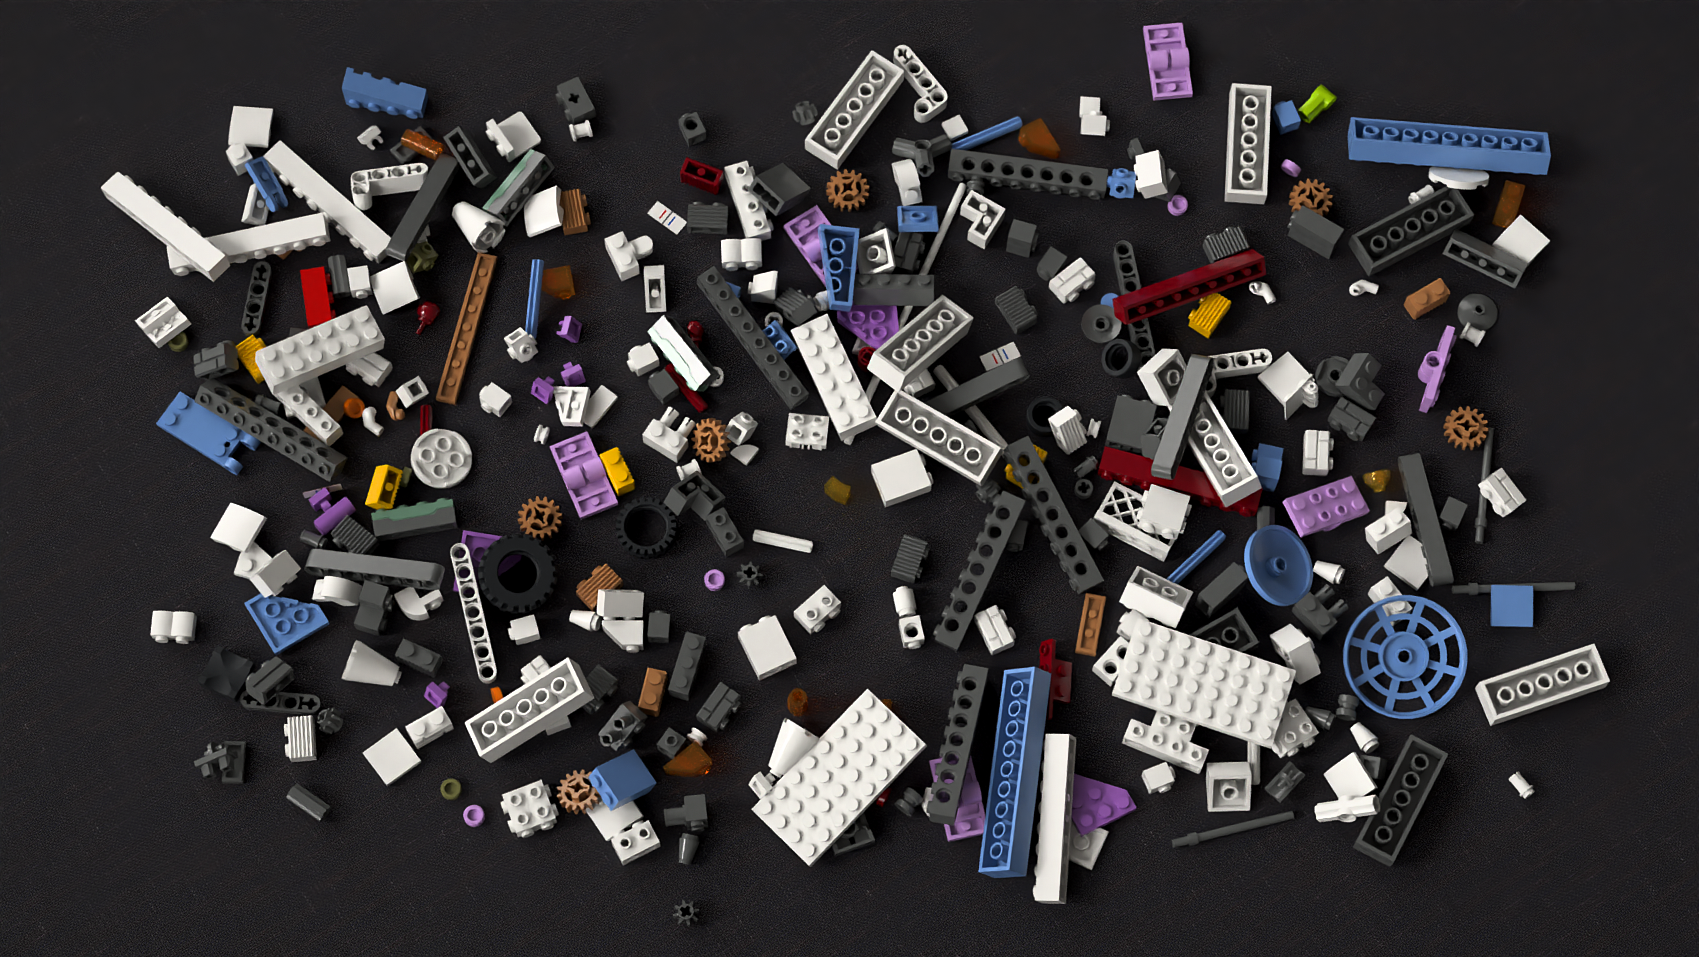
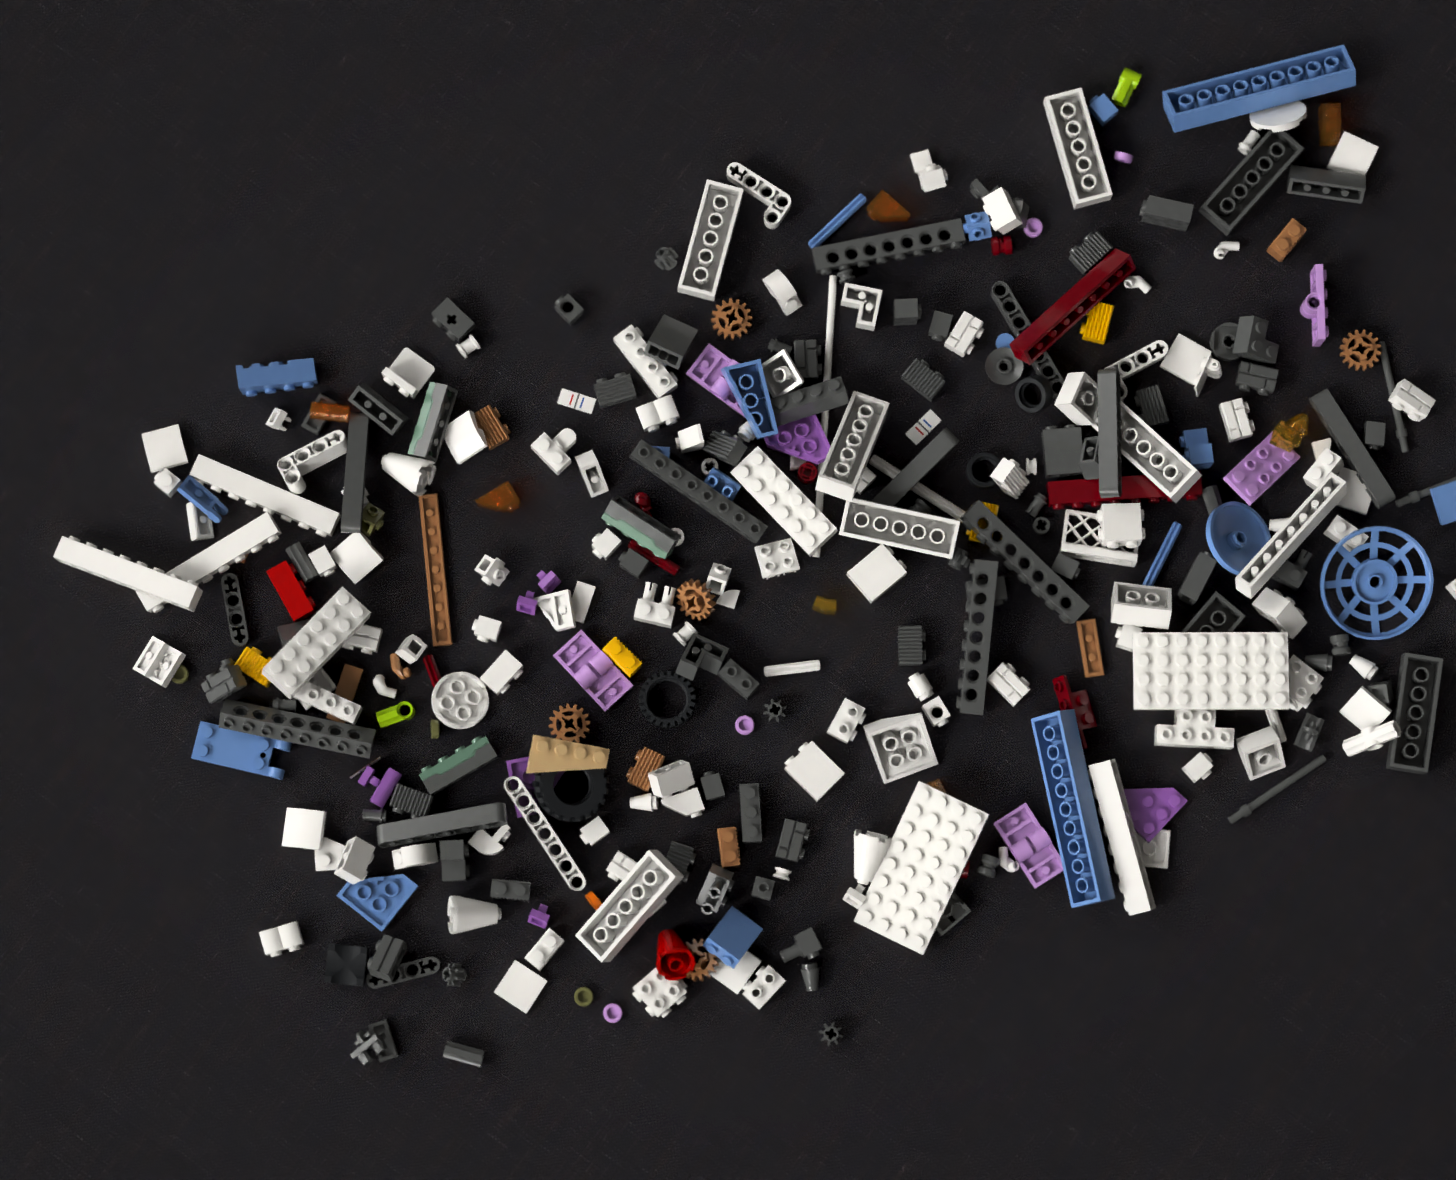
camera: 20 degrees left, 10 degrees up
white brick [284,715,317,762] -> none
orange tile [343,397,365,418] -> none
yellow brick [365,464,403,510] -> none
dark red piece [416,301,440,335] -> none
medium blue axle [525,259,544,339] -> none
white bush [534,425,550,445] -> none
medium lavender tile [556,316,582,342] -> none
clear orange slope [663,741,712,777] -> none
dark red brick [680,157,724,195] -> none
clear orange axle [787,688,808,717] -> none
dark grey piece [892,134,952,177] -> none
medium blue plate [897,206,939,232] -> none
dark grey brick [926,664,989,826] -> none
white tile [942,115,968,141] -> none
white brick [1092,636,1129,687] -> none
lavender plate [1143,23,1193,101] -> none
medium nougat gear [1289,179,1333,217] -> none
dark grey dish [1457,294,1497,331] -> none
white bush [1459,322,1486,347] -> none
none -> lime piece [376,701,415,729]
none -> white brick [480,650,523,695]
none -> tan wing [526,735,610,773]
none -> red cone [656,929,695,980]
none -> white slope [863,713,938,784]
none -> dark red wheel [991,235,1012,256]
none -> white brick [1235,472,1347,599]
none -> clear yellow brick [1269,420,1302,452]

